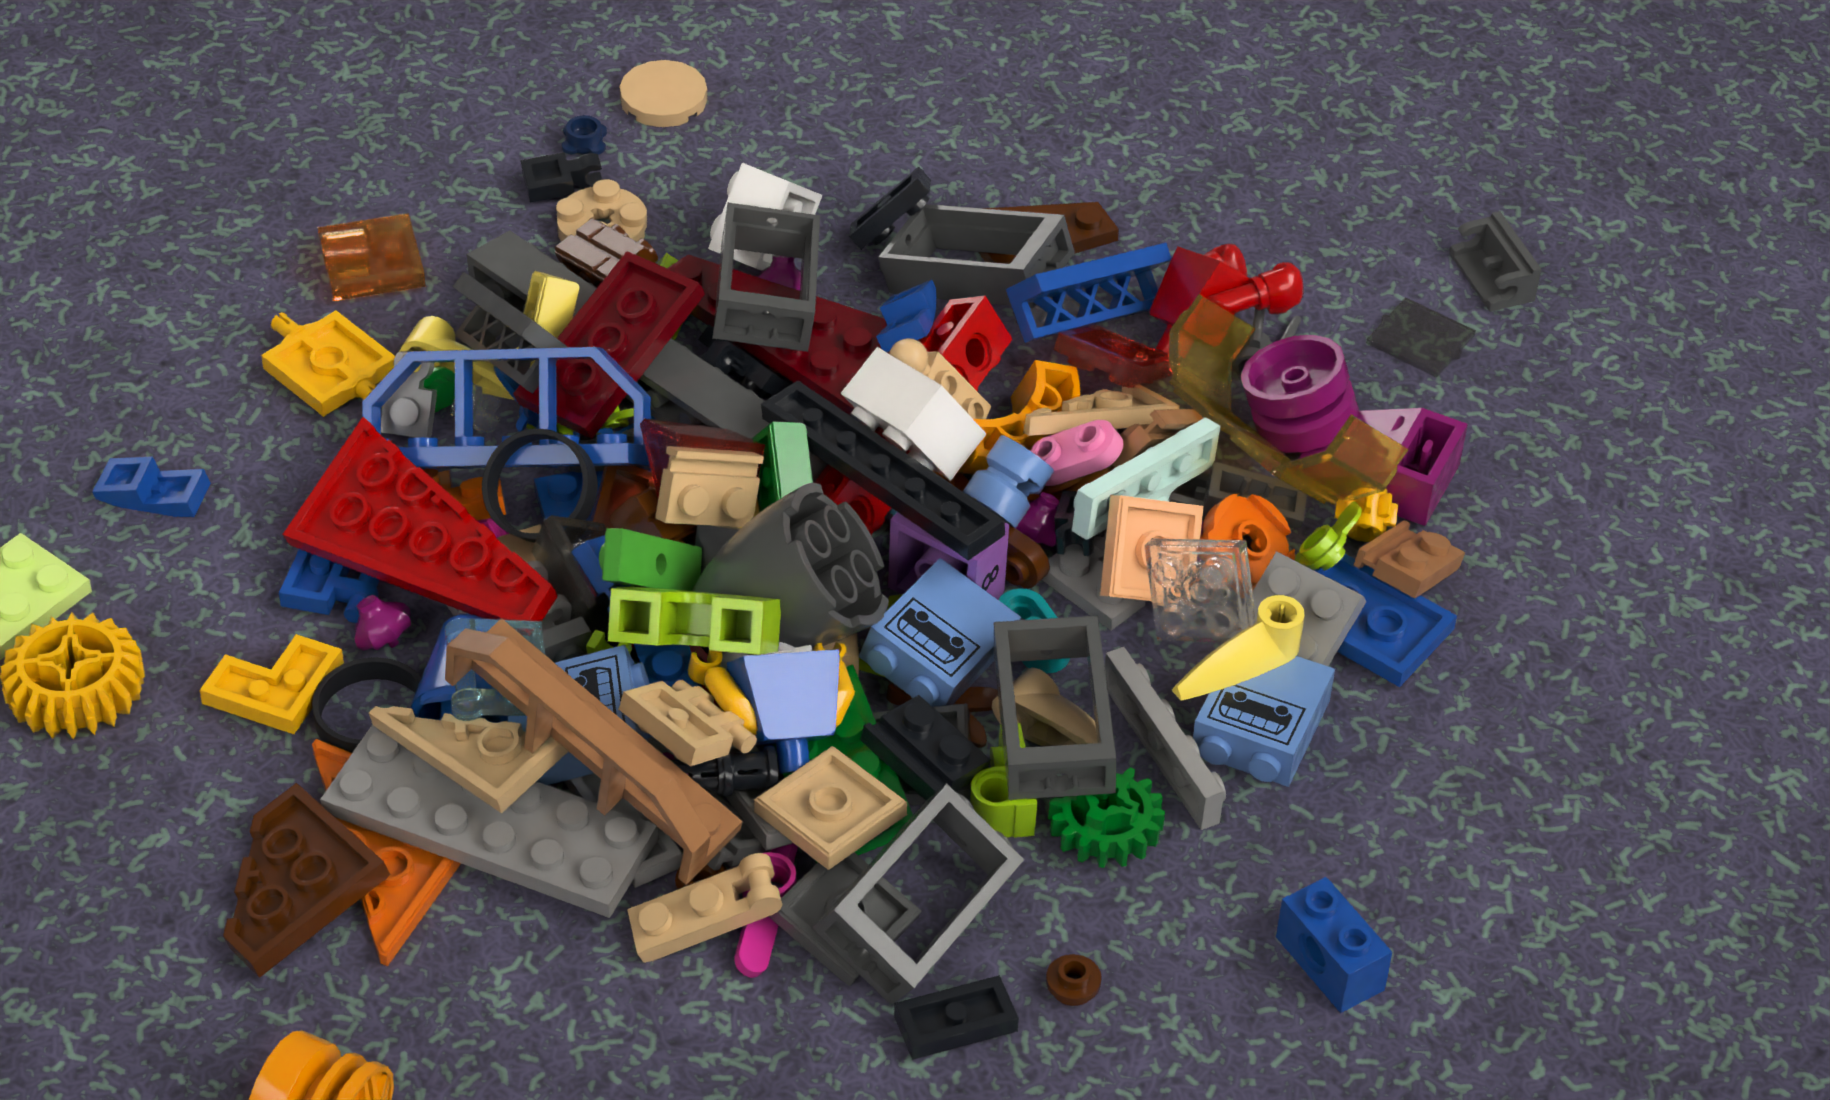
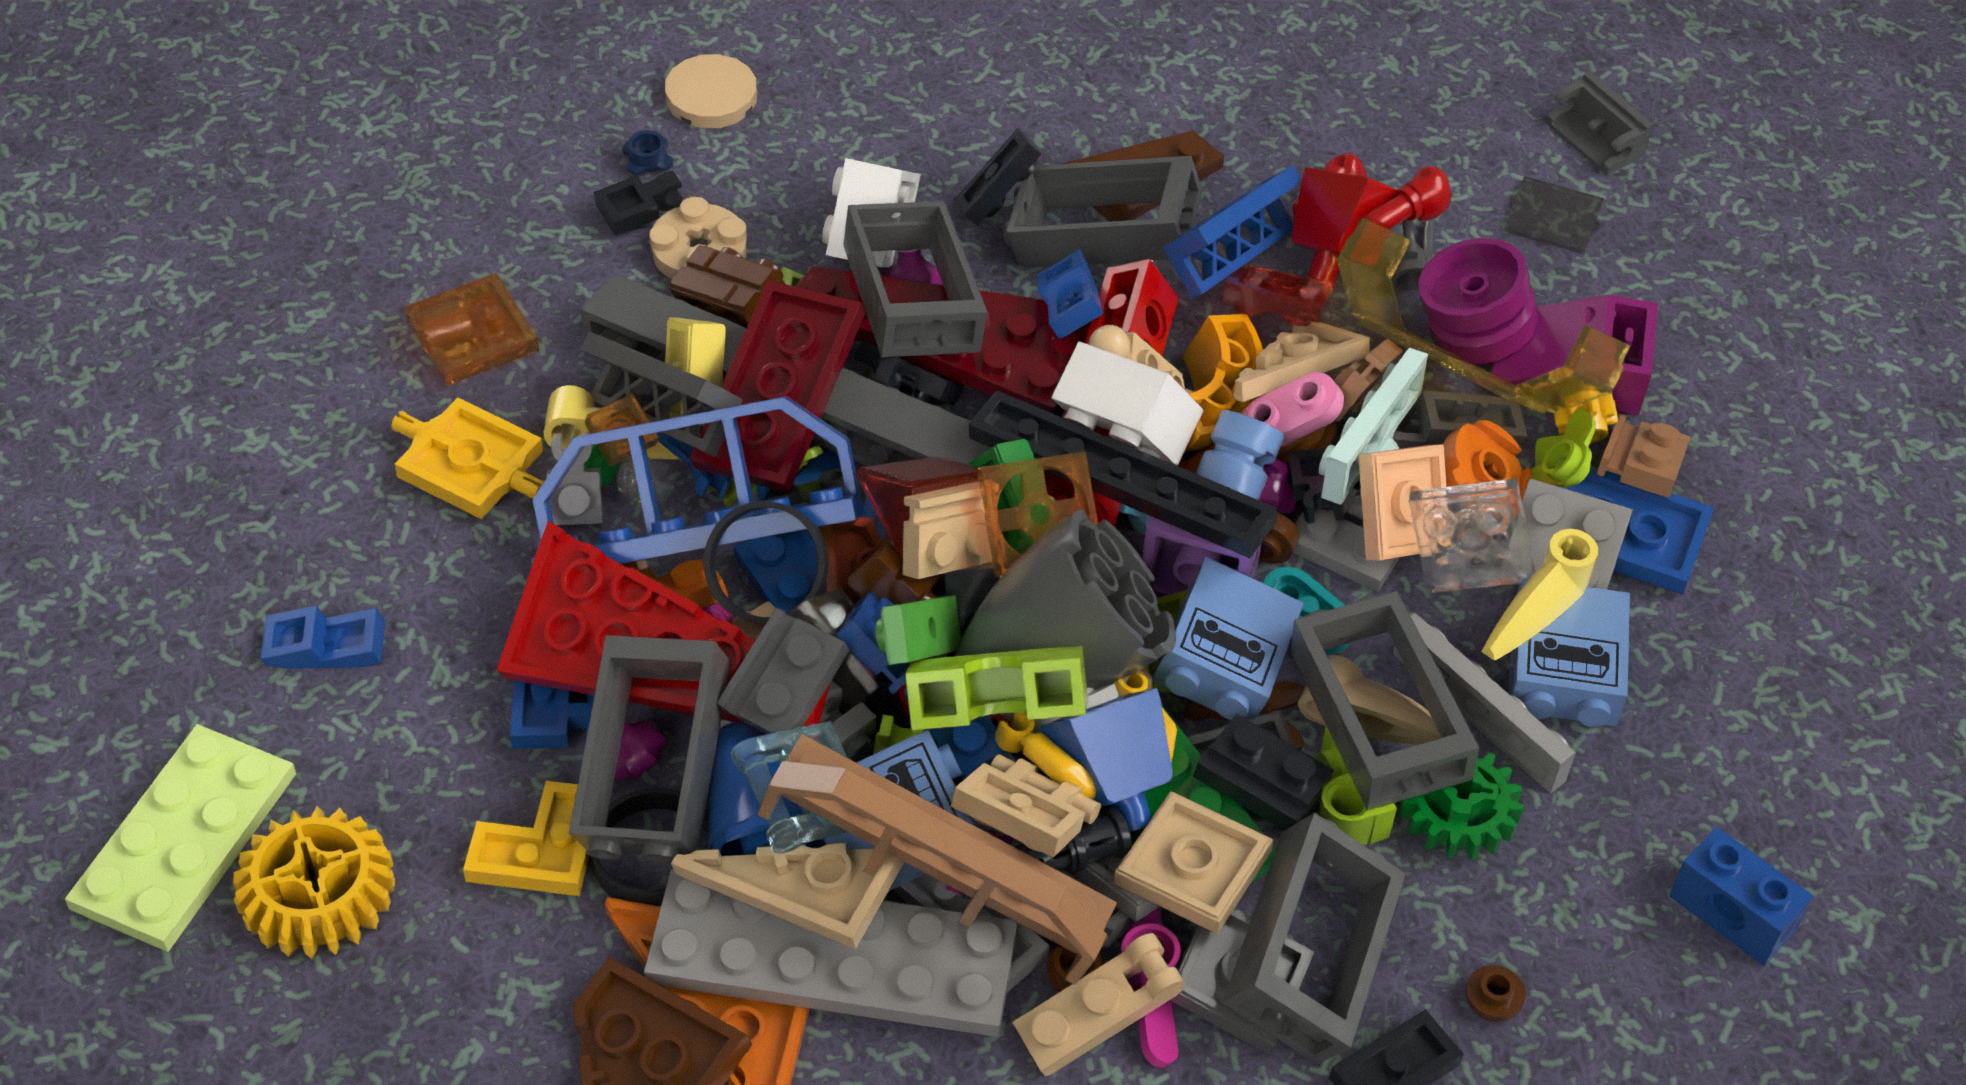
camera: 15 degrees left, 5 degrees up
none -> dark grey window [569,635,731,864]
none -> clear orange plate [585,394,658,466]
none -> dark grey plate [716,607,850,747]
none -> clear orange piece [977,451,1098,577]

